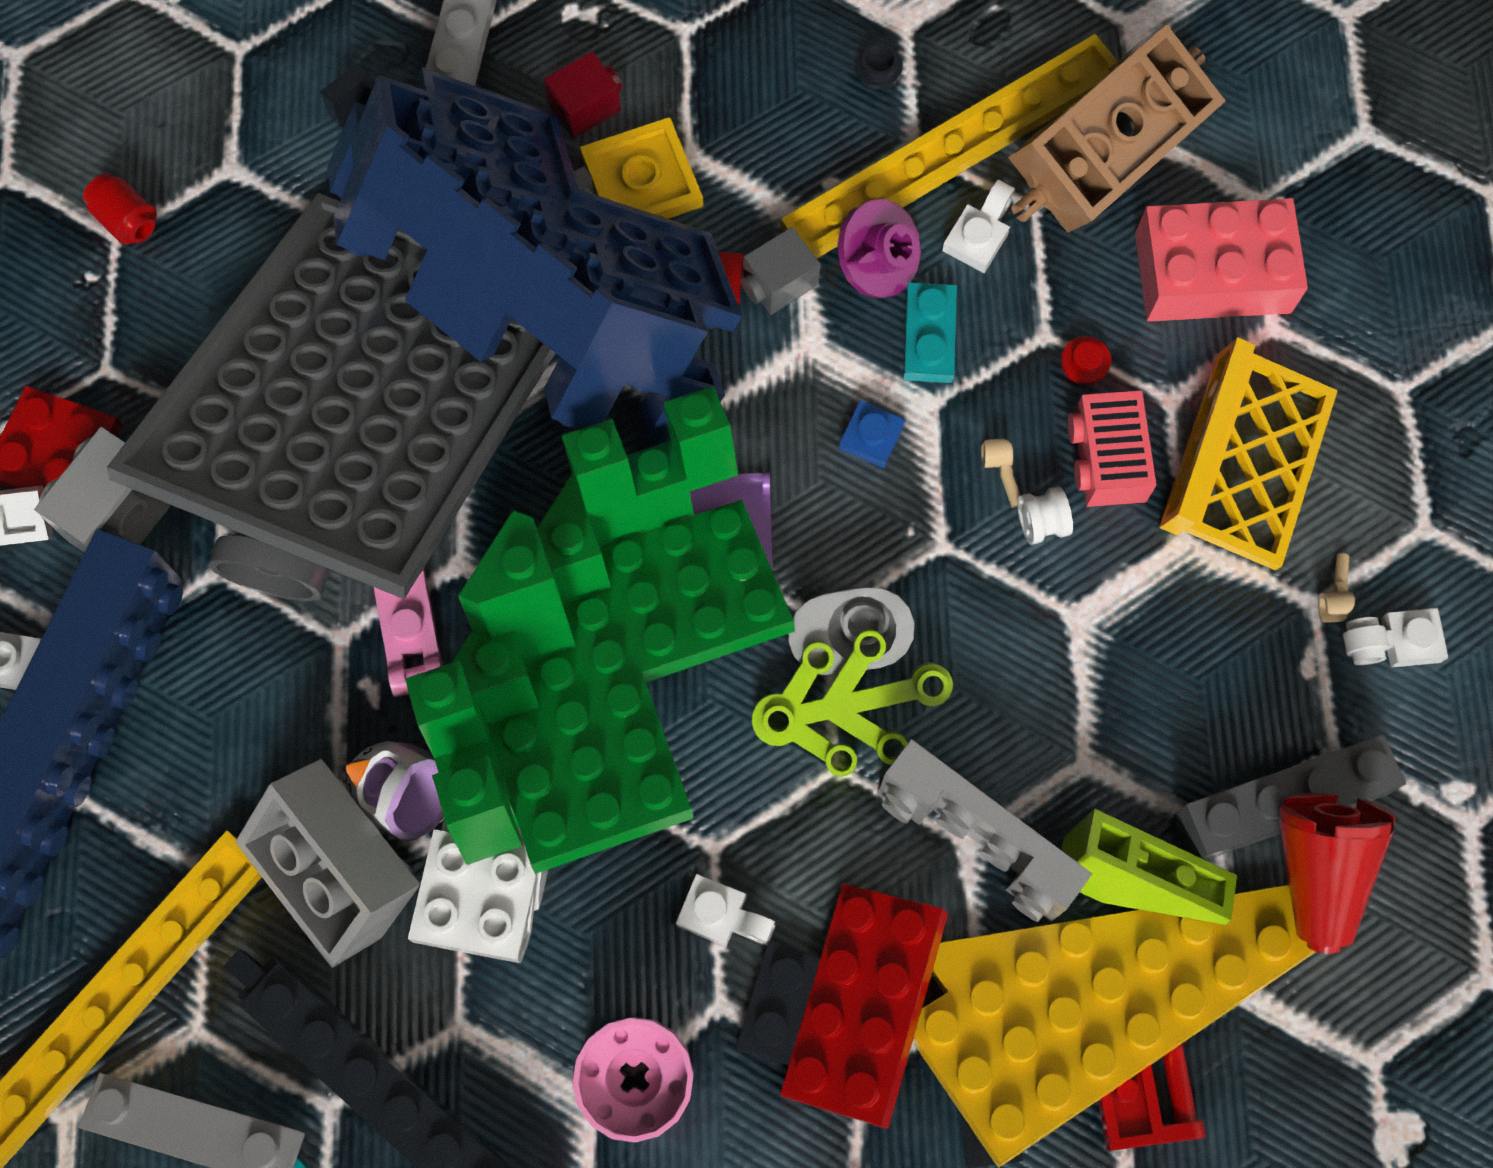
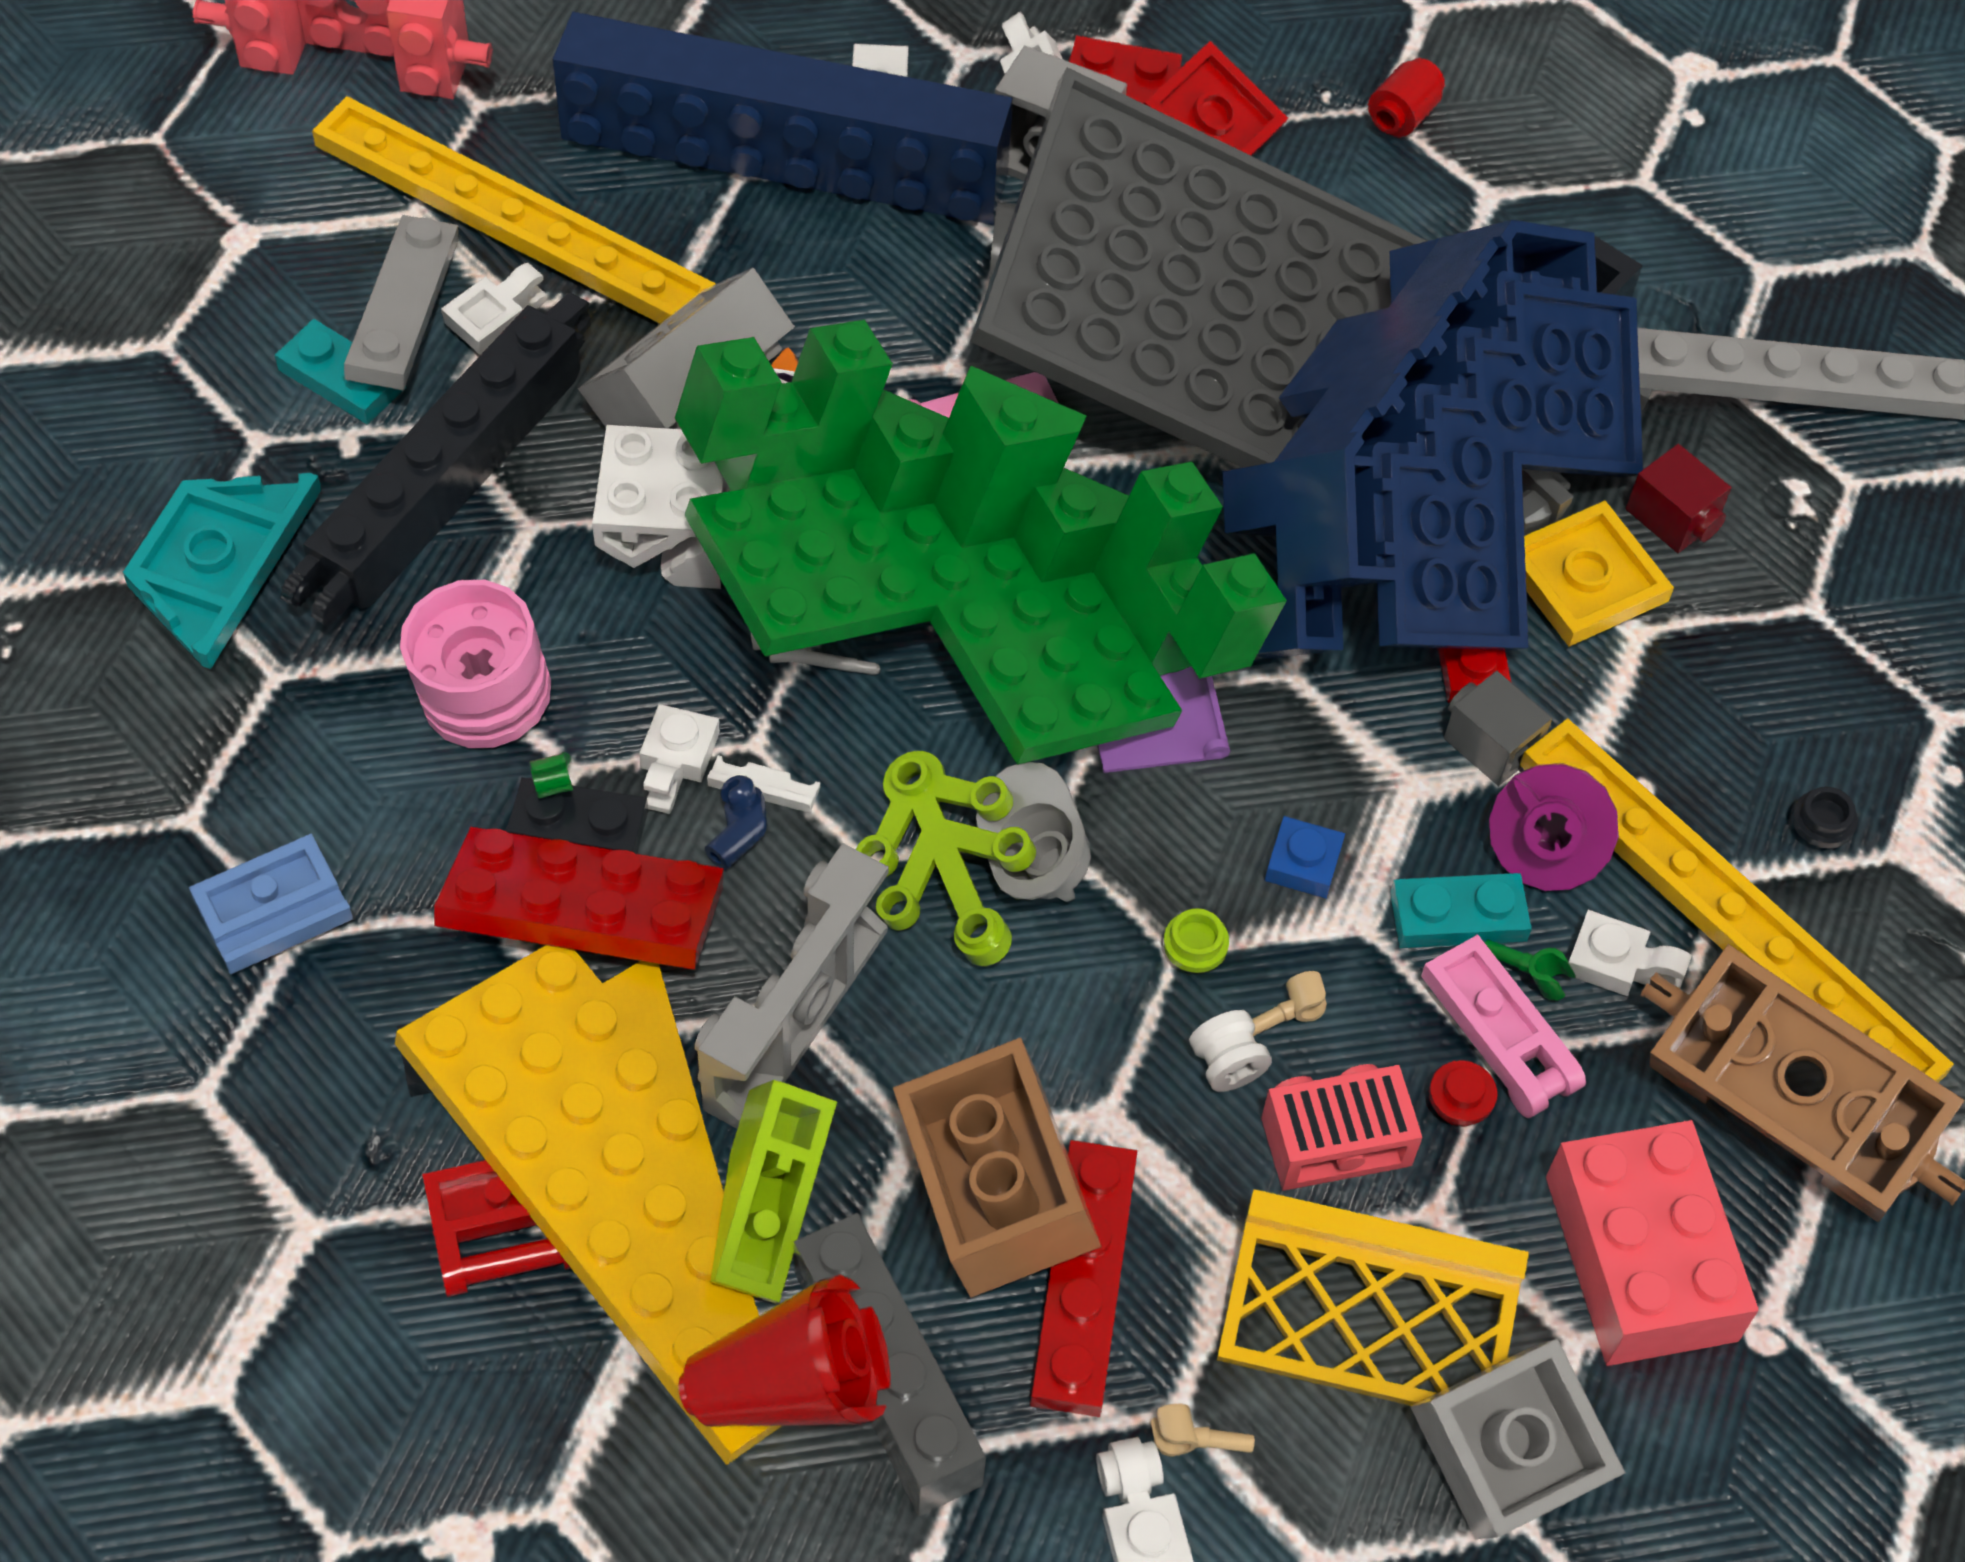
camera: 80 degrees right, 15 degrees down
none -> white plate [441,263,548,355]
none -> green hand [529,752,573,798]
none -> dark blue arm [704,775,768,871]
none -> white piece [707,755,820,813]
none -> medium nougat brick [893,1037,1102,1298]
none -> red plate [1030,1140,1138,1417]
none -> red plate [1143,41,1289,156]
none -> lime plate [1163,908,1229,973]
none -> light grey brick [1410,1338,1625,1540]
none -> bright pink plate [1421,935,1586,1118]
none -> green hand [1484,939,1576,1001]

